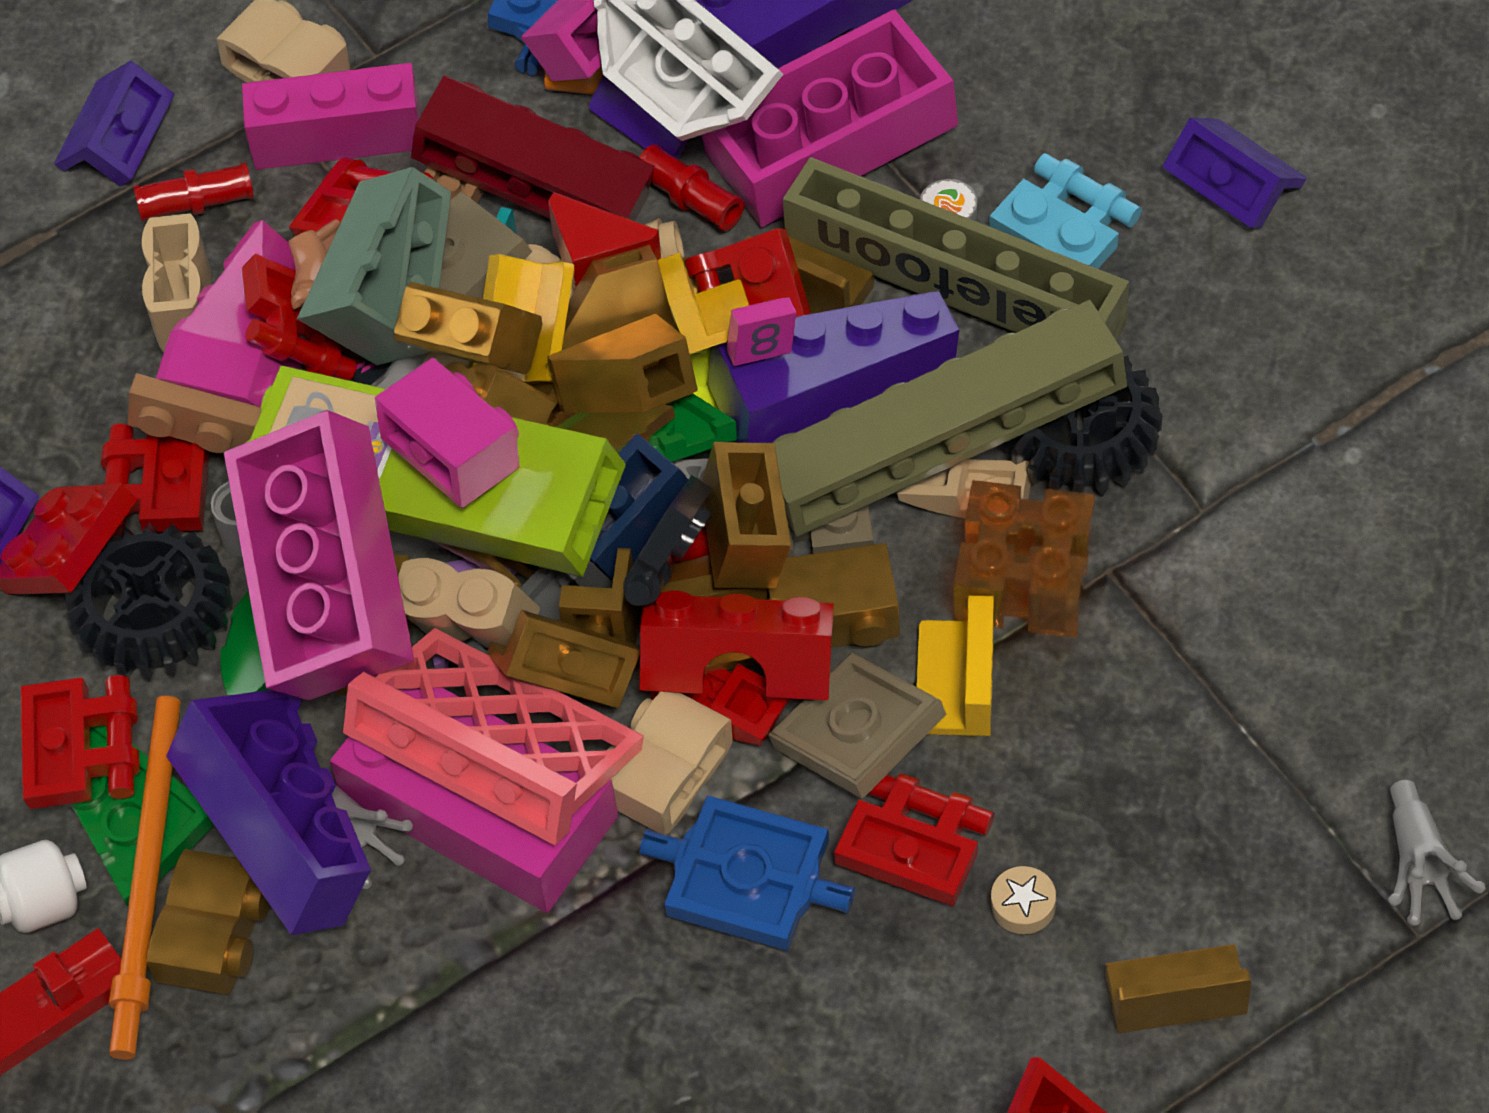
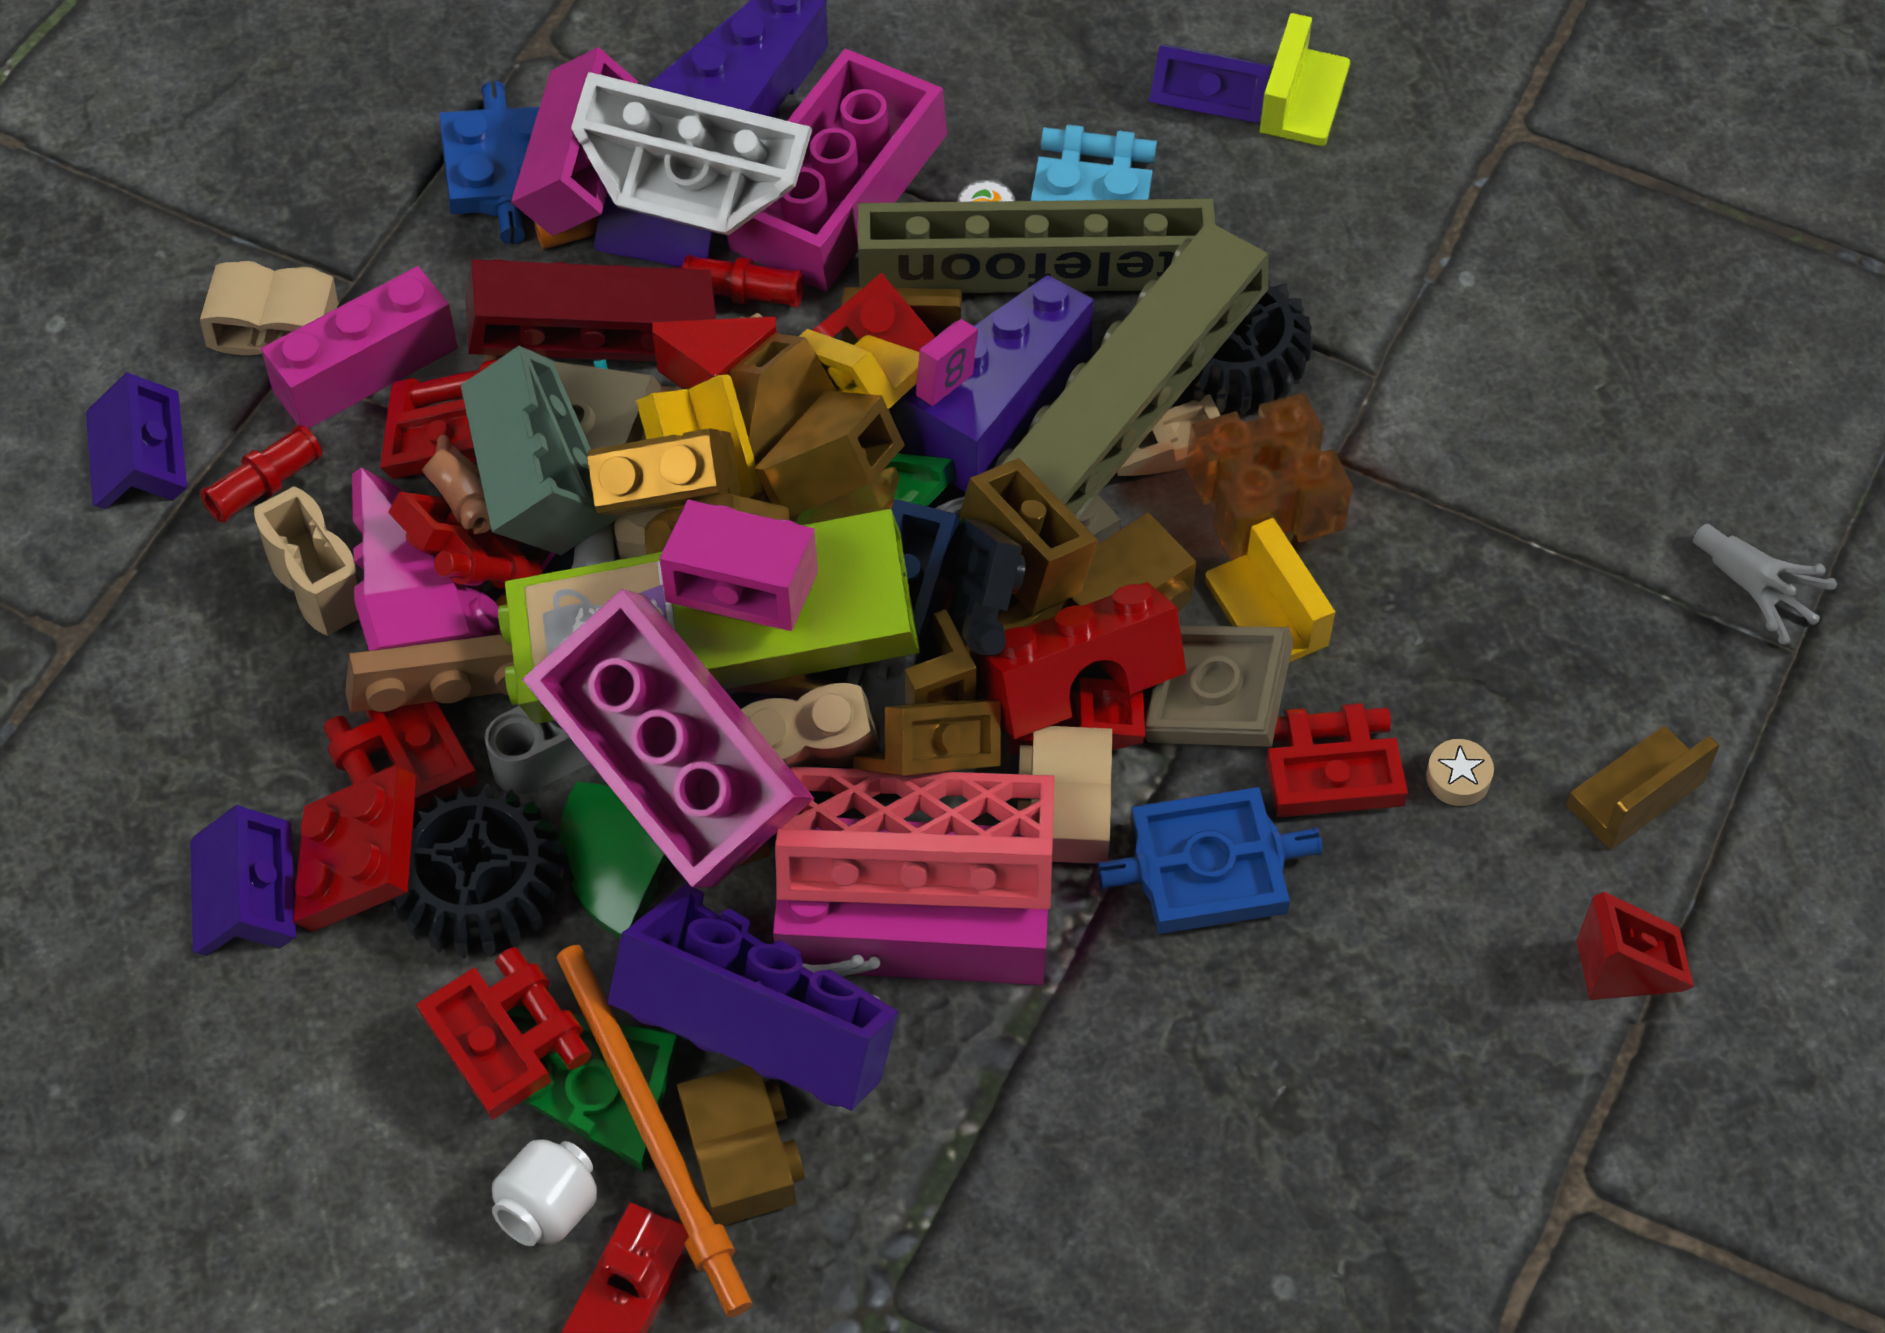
camera: 35 degrees left, 0 degrees up
none -> neon yellow panel [1259,13,1350,146]

